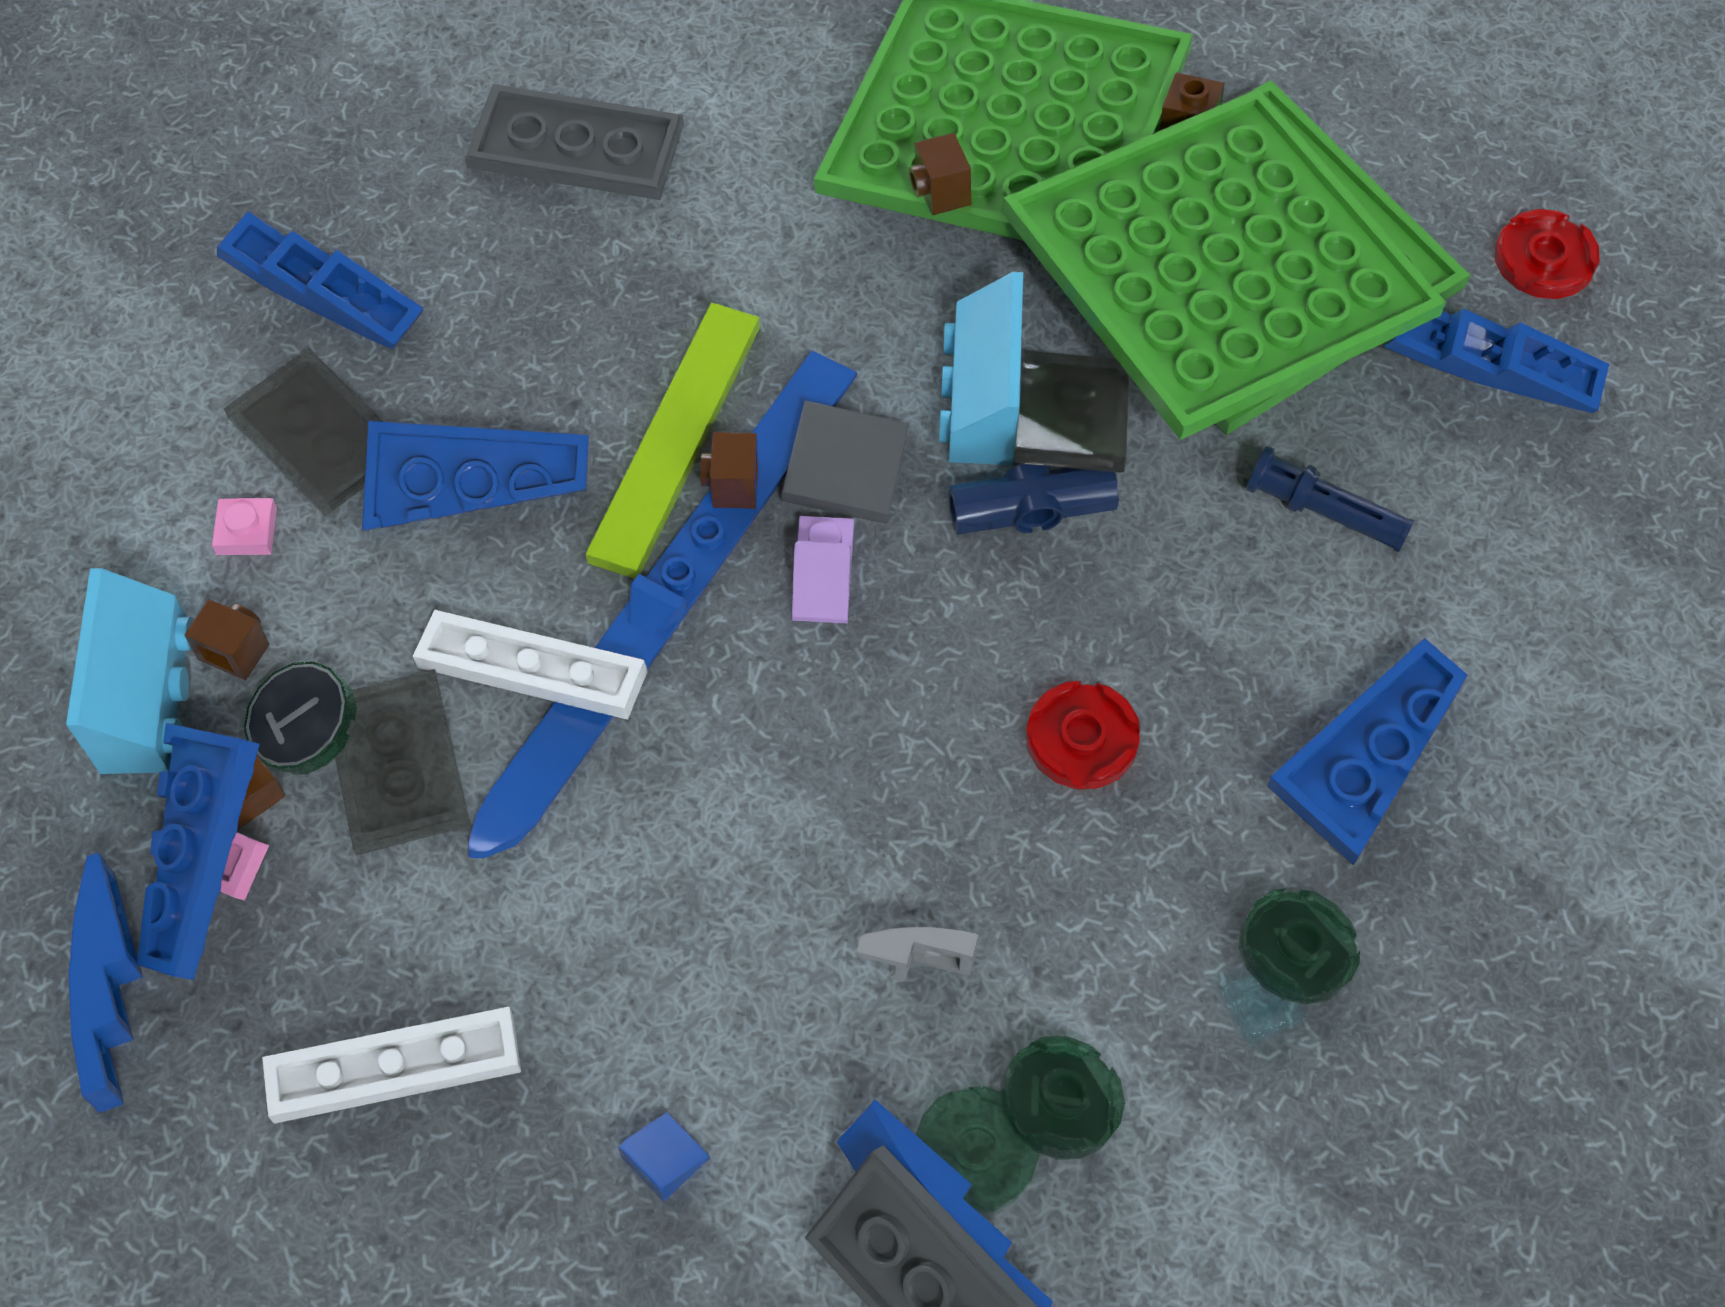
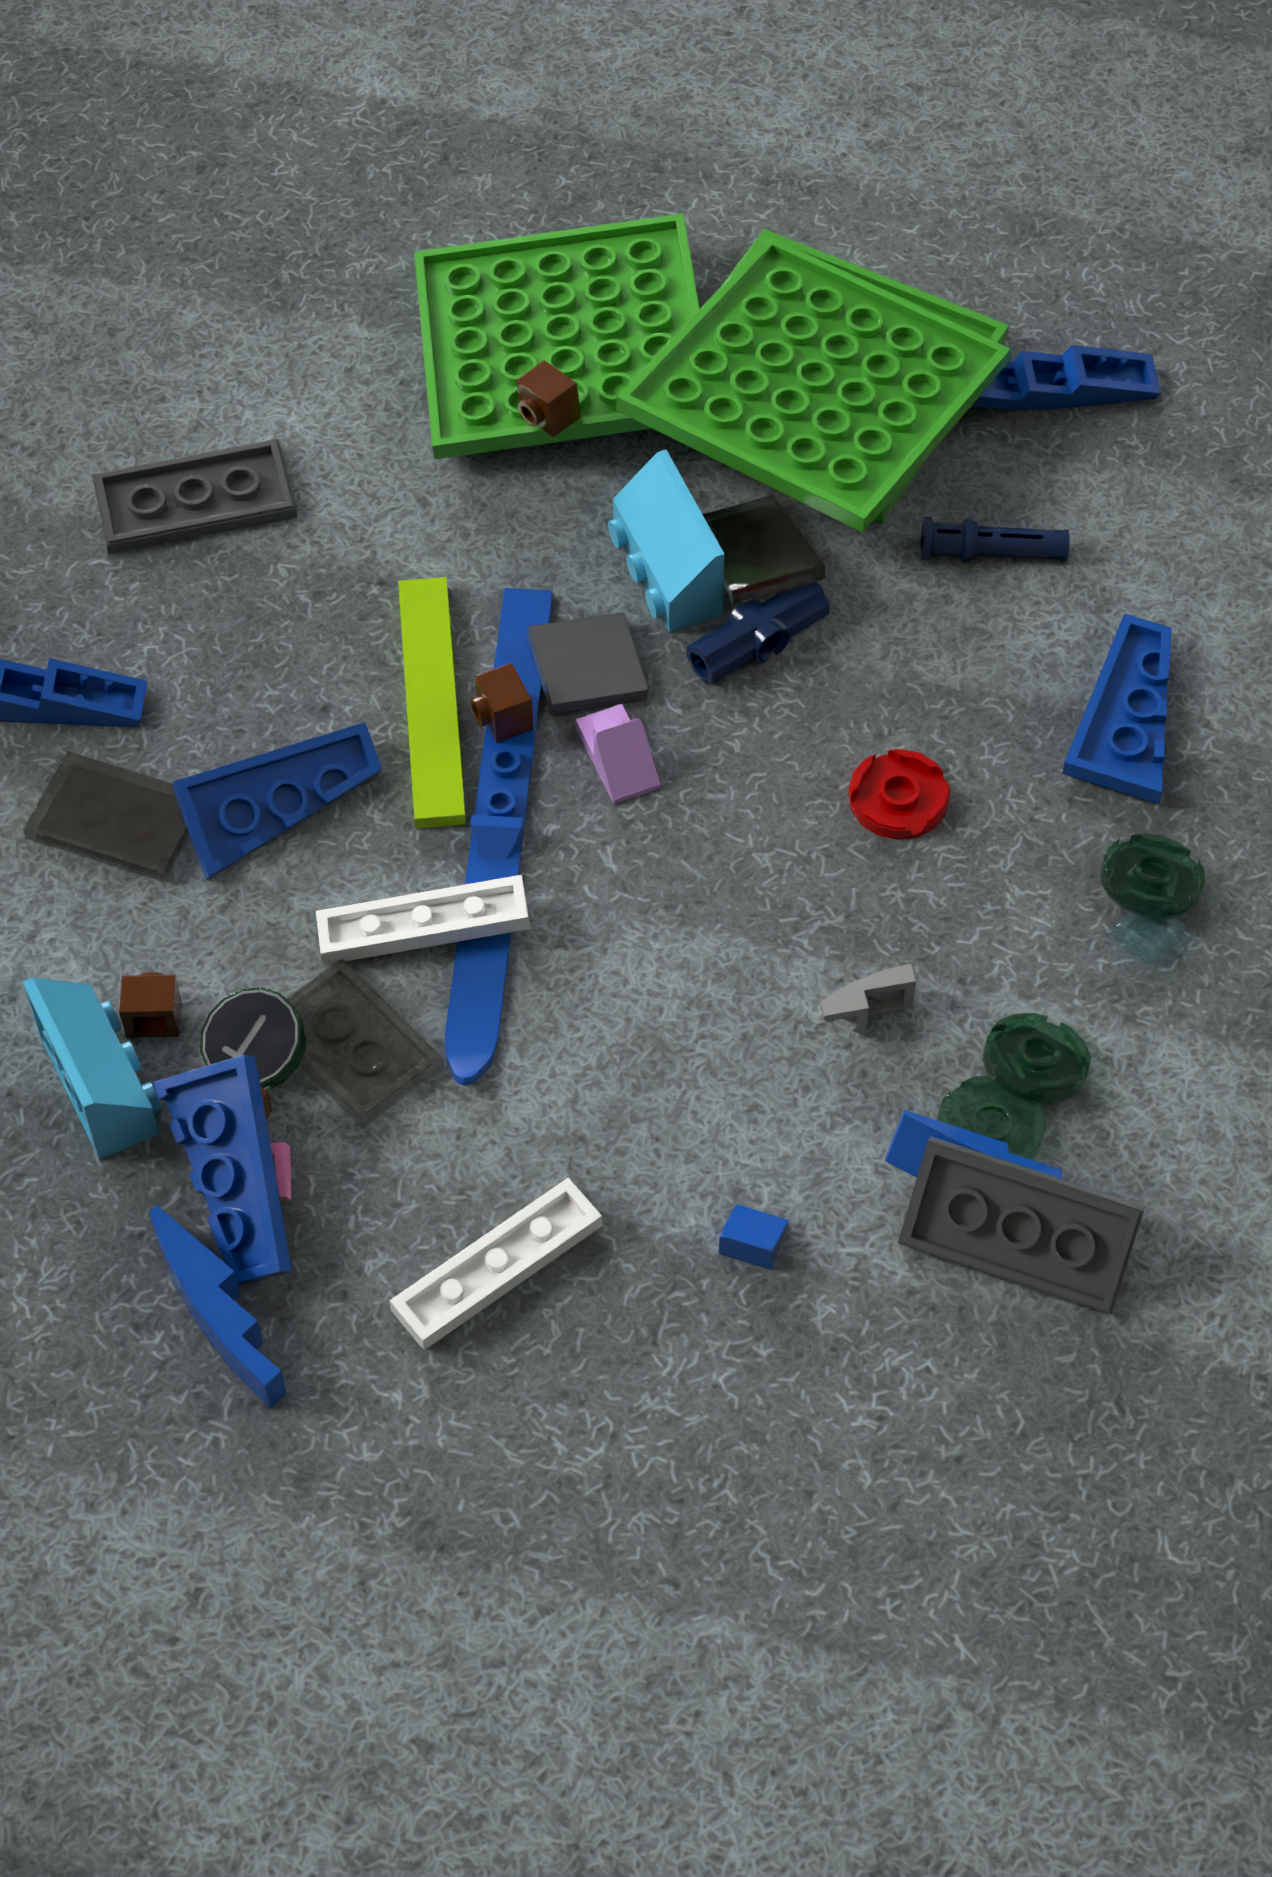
camera: 25 degrees left, 5 degrees down
bright pink plate [212,498,277,555] -> none
reddish brown plate [1160,72,1225,131] -> none
red tile [1495,209,1600,299] -> none

